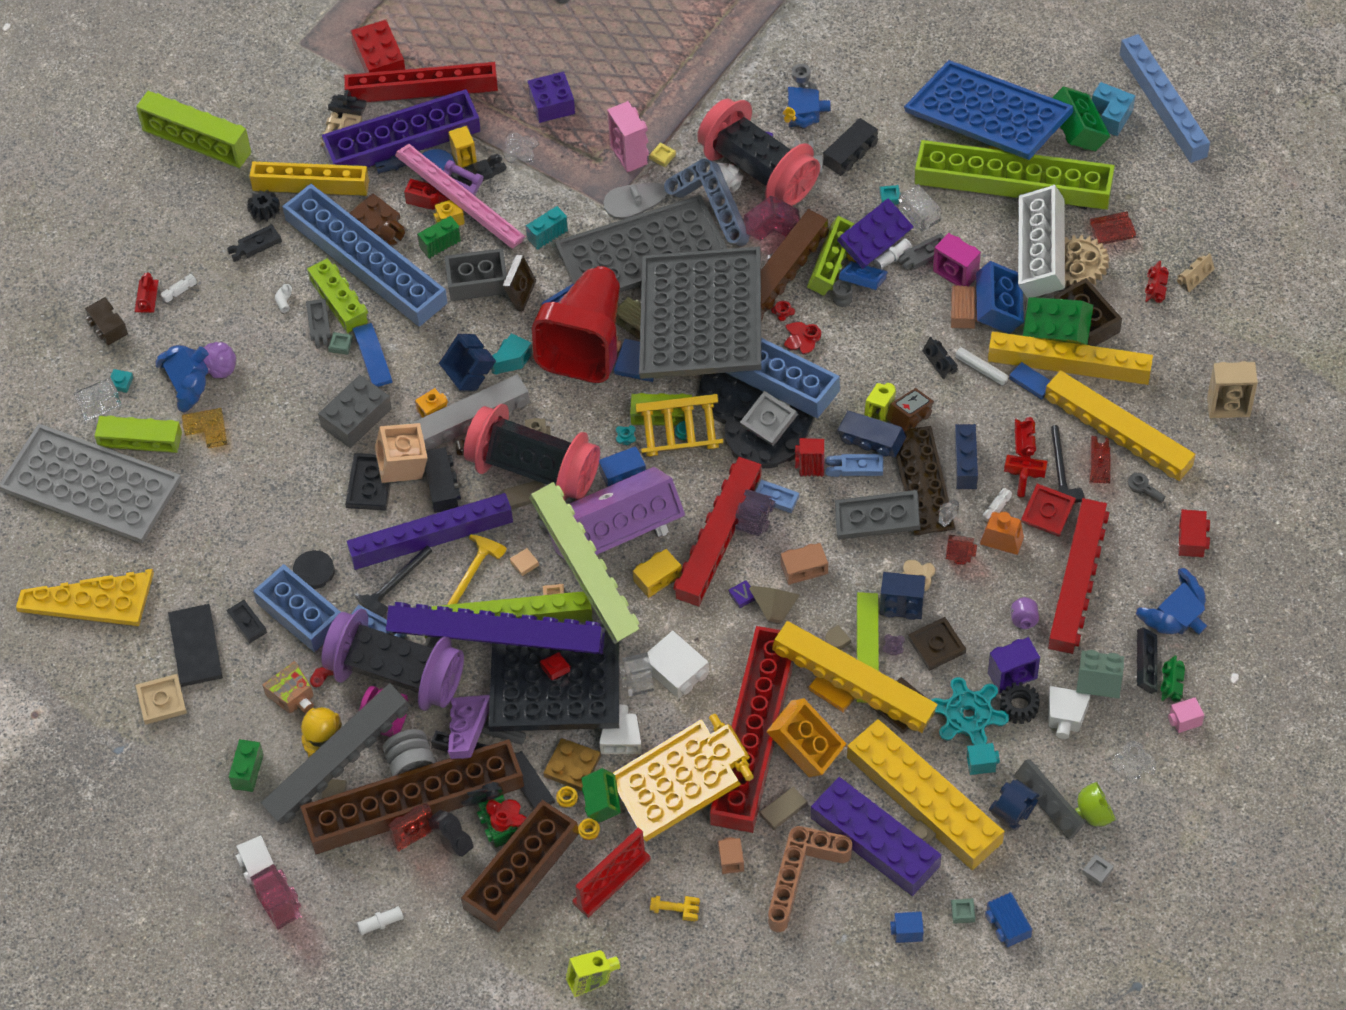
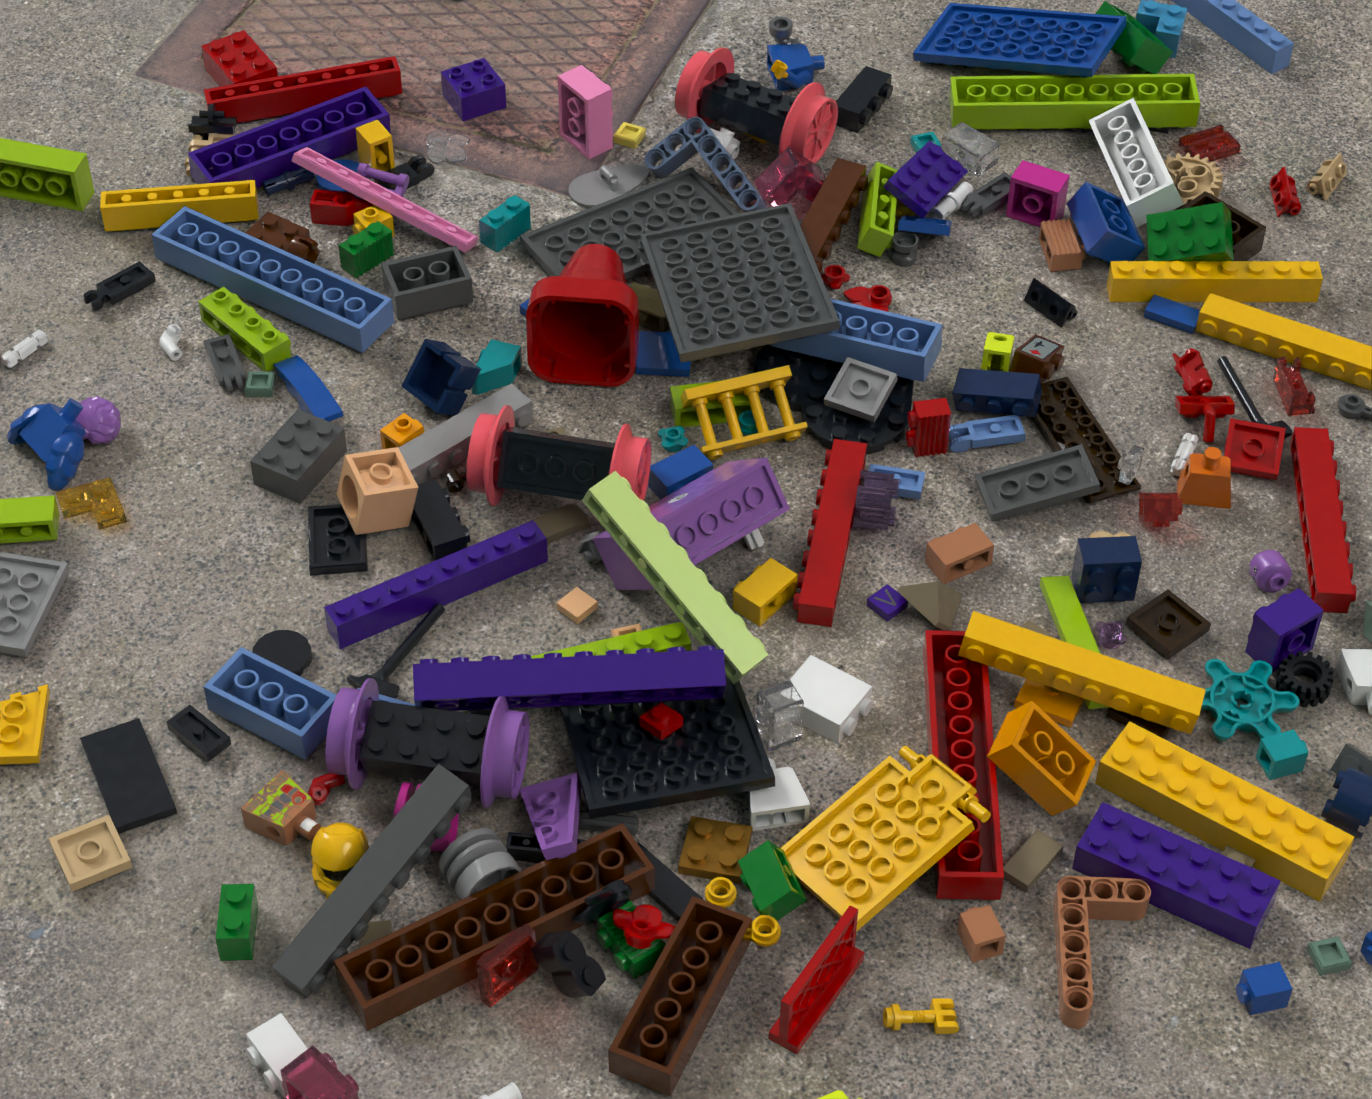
camera: 15 degrees left, 10 degrees down
black gear [247,189,280,222] -> none
yellow piece [447,534,507,605] -> none
dark brown plate [503,255,537,311] -> none
dark blue brick [954,424,978,489] -> none
white axle [955,347,1009,385] -> none

